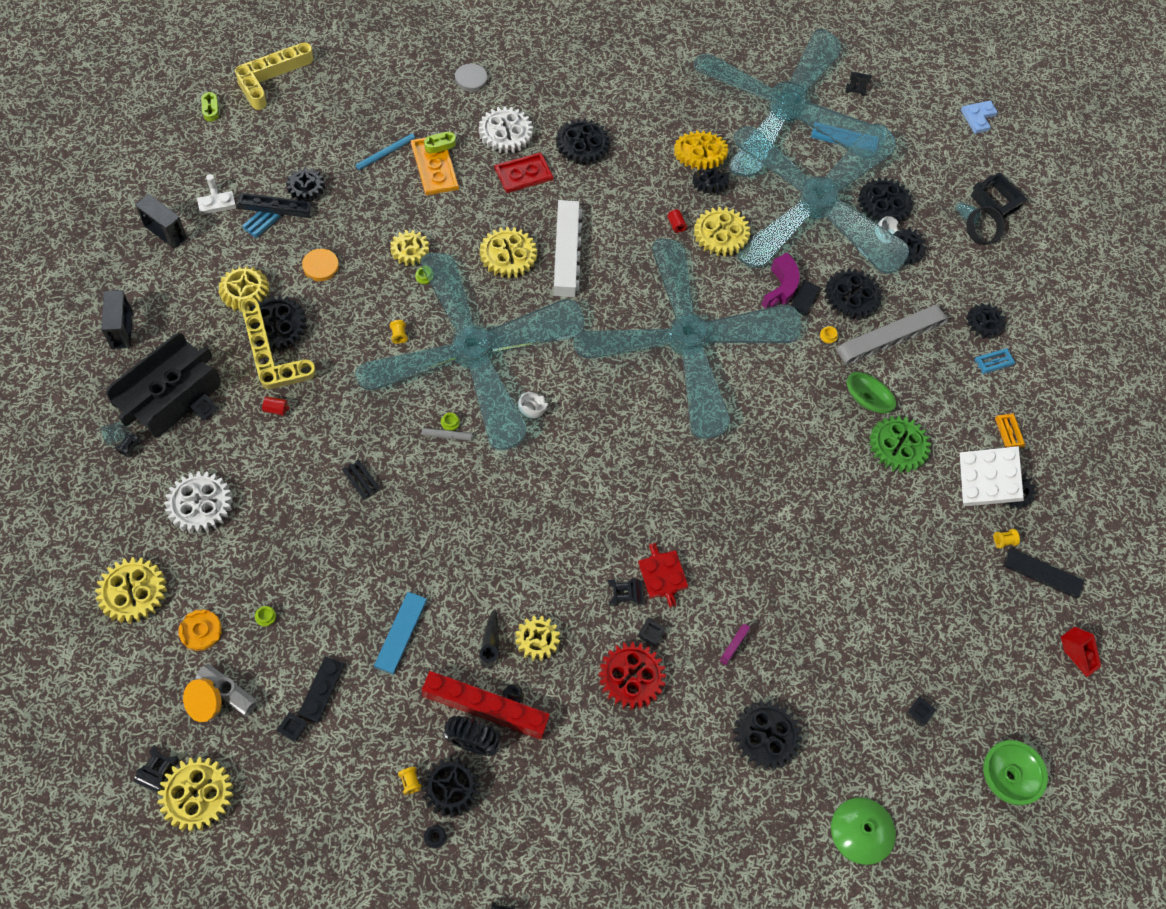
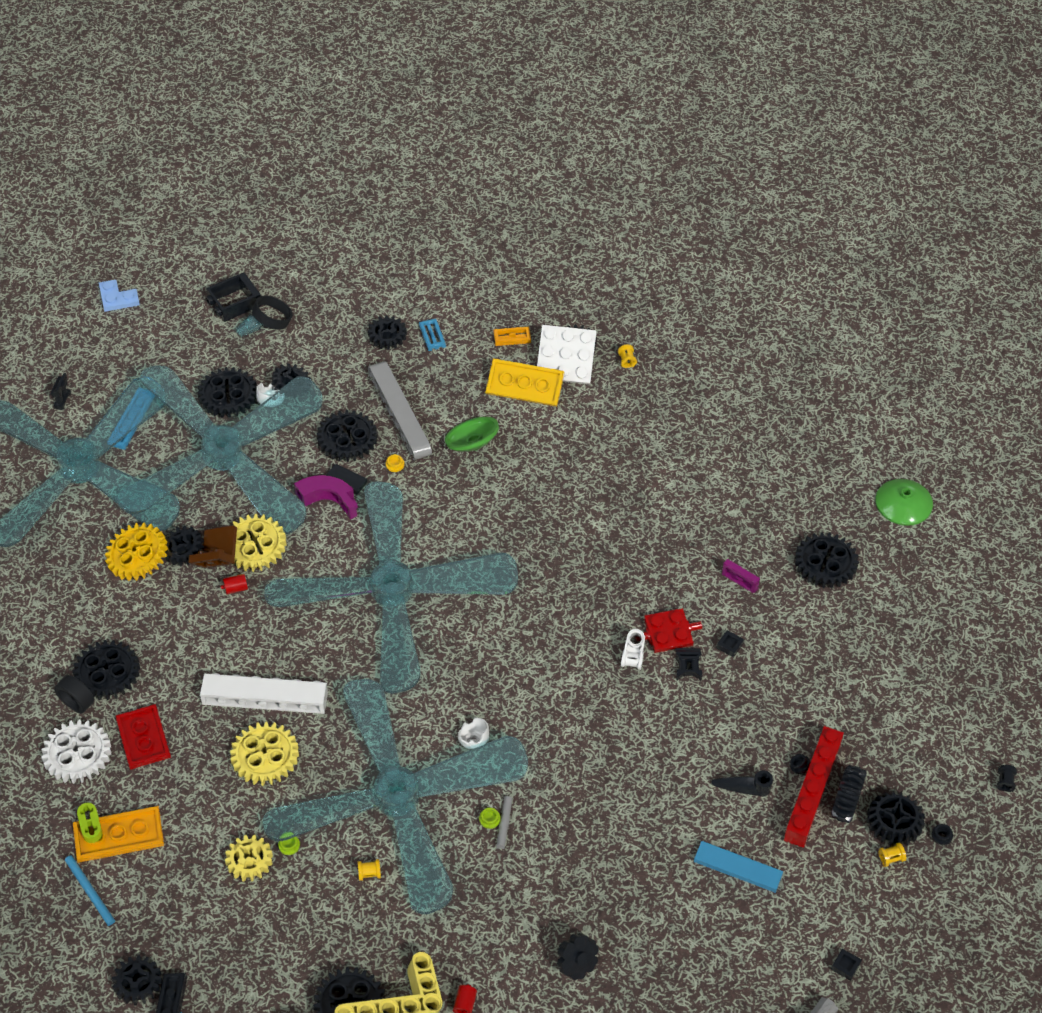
camera: 80 degrees left, 10 degrees down
lime plate [255,606,276,627] -> none
black plate [298,656,345,724] -> none
light orange tile [302,249,339,281] -> none
black tile [342,459,380,500] -> none
light yellow gear [515,615,560,661] -> none
red gear [598,642,666,710] -> none
bright green gear [869,415,931,473] -> none
black plate [906,696,936,727] -> none
bright green dish [983,740,1048,806] -> none
black tile [1003,548,1084,599] -> none
red slope [1061,626,1101,677] -> none
none -> black tyre [54,675,94,714]
none -> reddish brown bracket [189,525,237,568]
none -> yellow tile [485,358,565,407]
none -> black plant [557,933,599,980]
none -> white piece [621,629,645,670]

